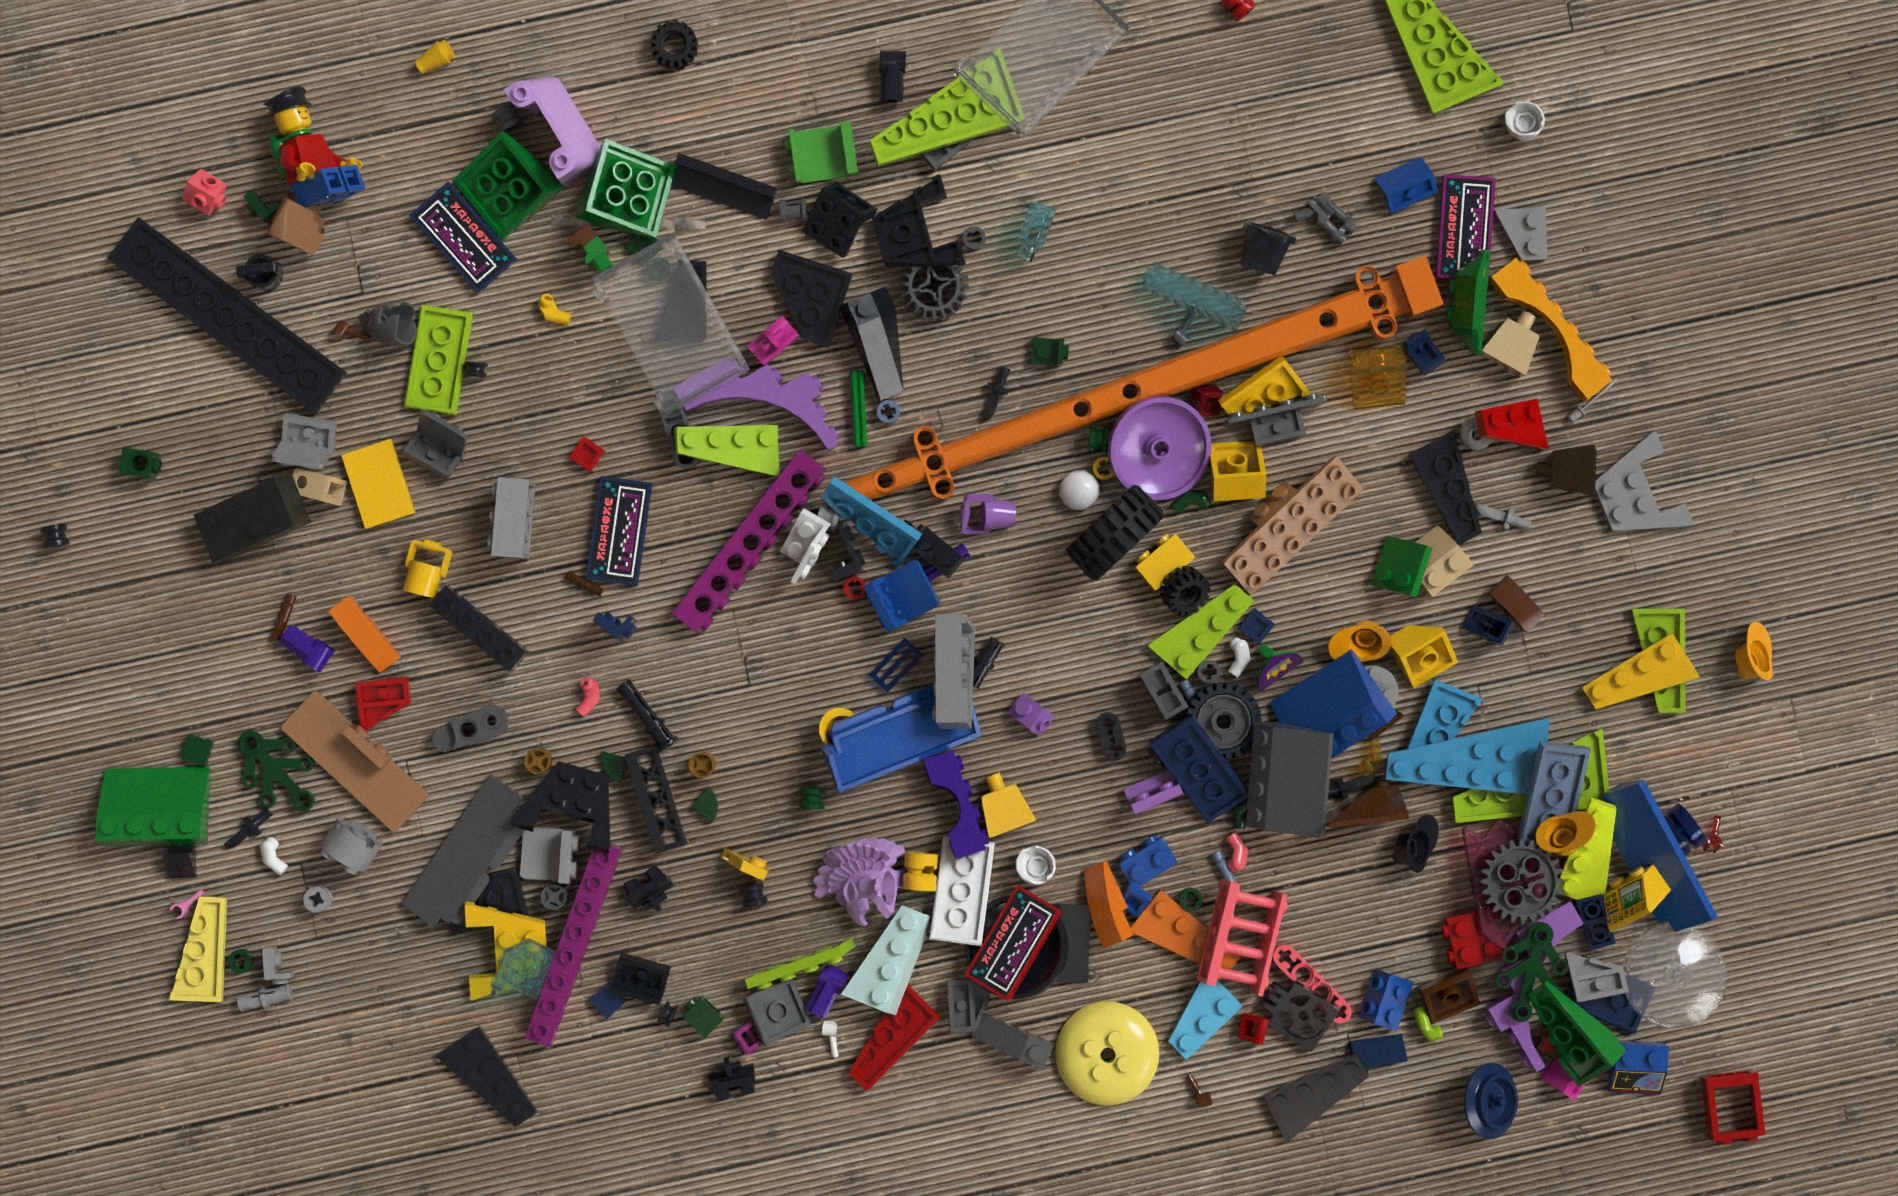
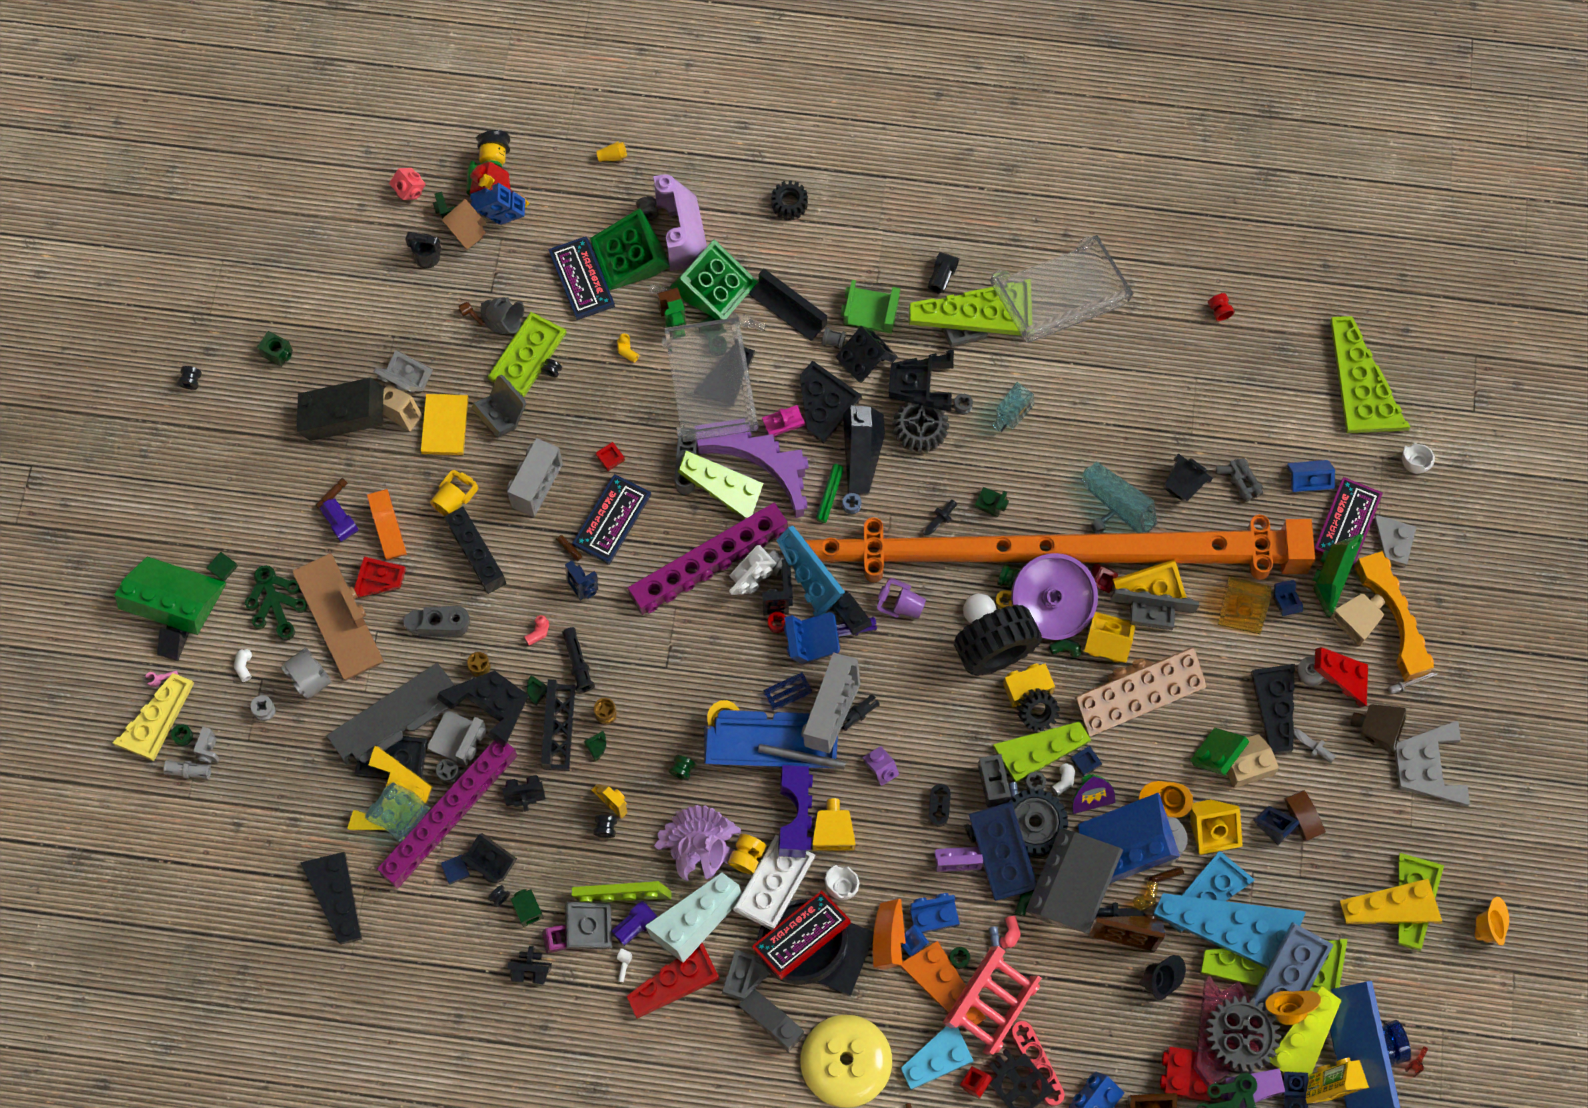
camera: 25 degrees right, 20 degrees down
black plate [107,217,347,414] -> none
black piece [224,807,273,848] -> none
none -> flat silver bar [758,744,846,770]

